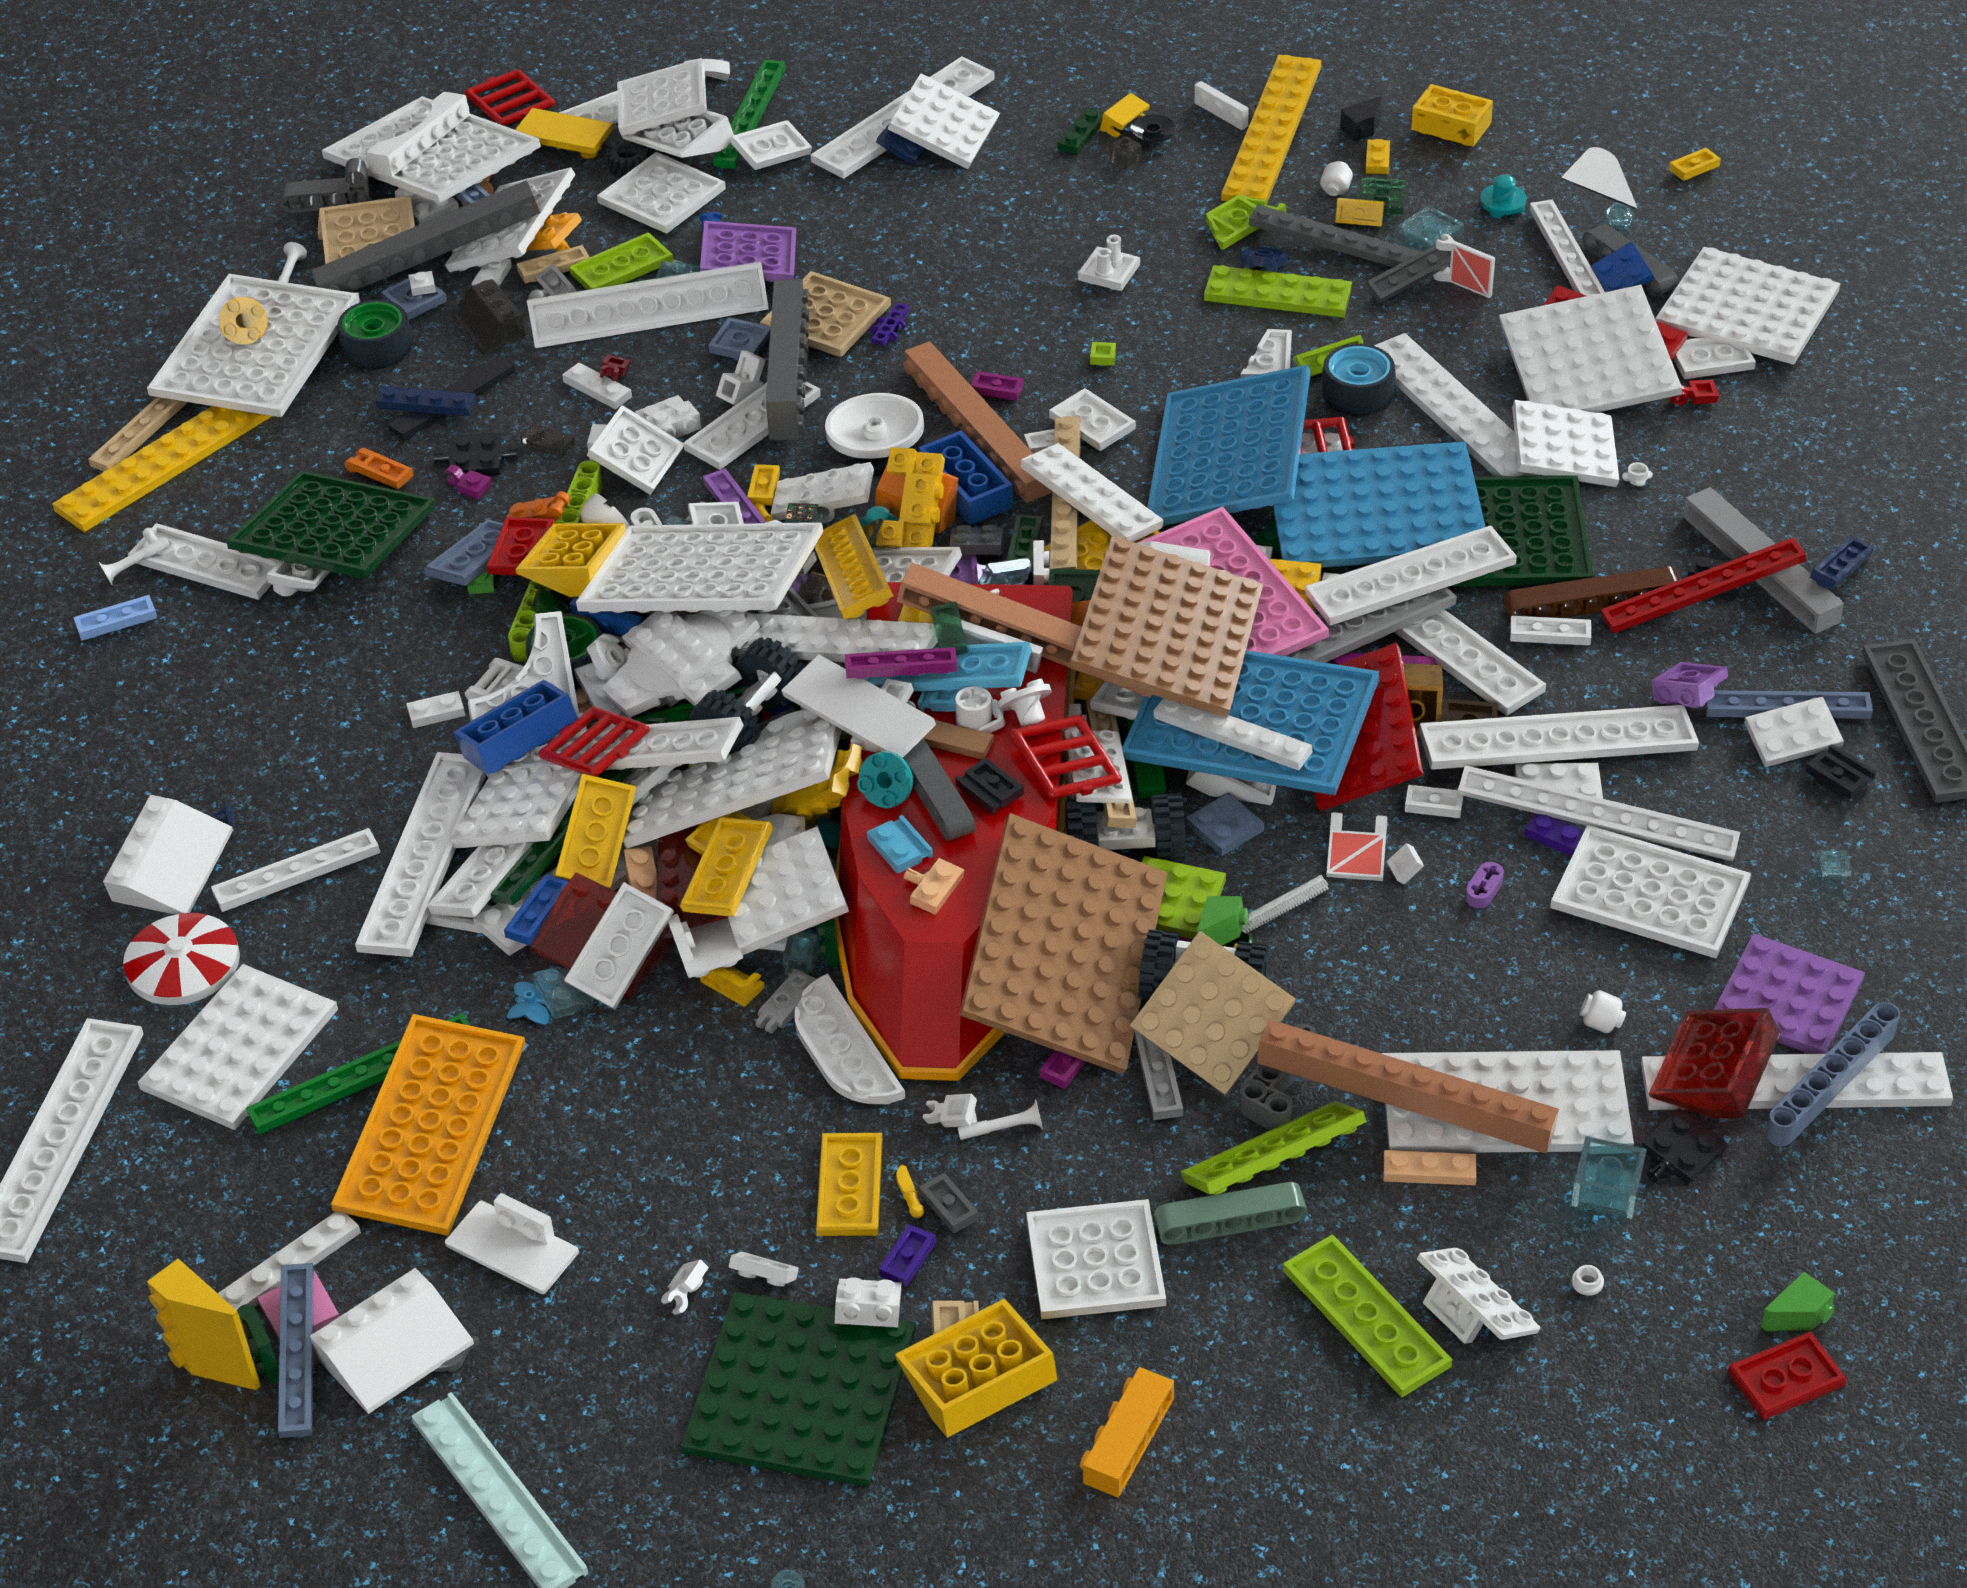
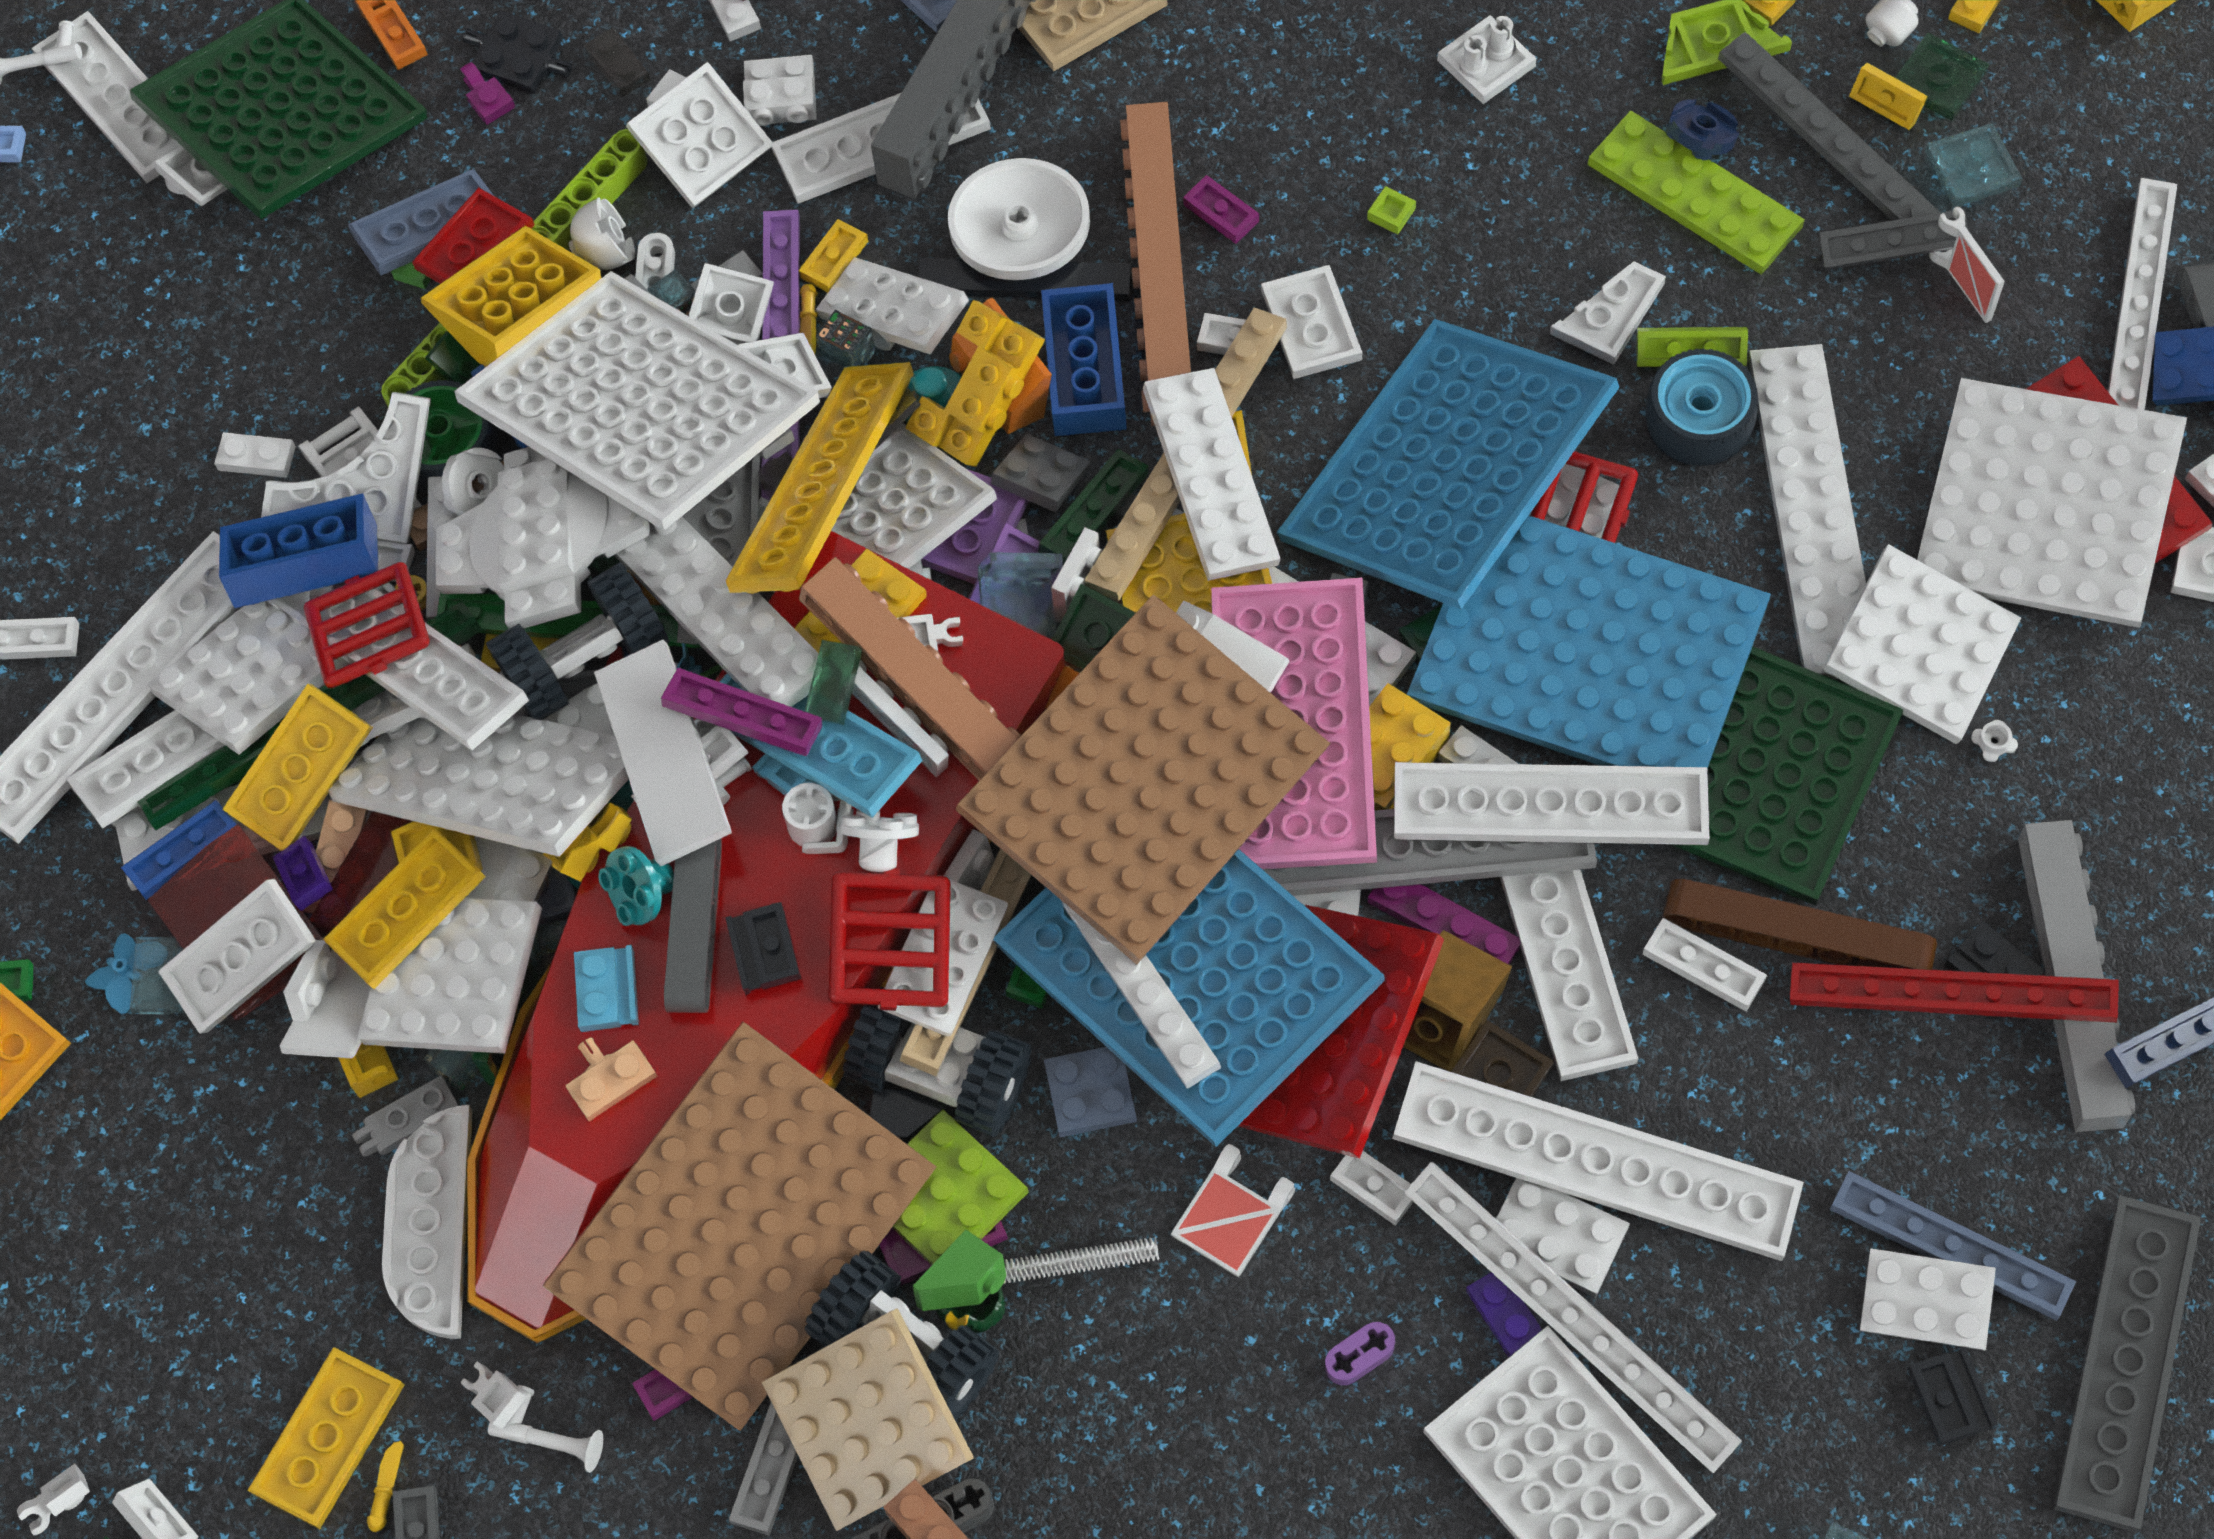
camera: 30 degrees right, 20 degrees up
orange plate [507,491,571,520] -> none
white brick [716,351,765,405] -> none
dark purple piece [870,303,909,347] -> none
medium nougat tile [923,720,994,759] -> none
white plate [1387,843,1424,884] -> none
teal plate [1480,174,1527,218] -> none
medium lavender plate [1652,662,1728,708] -> none
red plate [1669,380,1719,405] -> none
none -> dark purple plate [273,836,333,911]

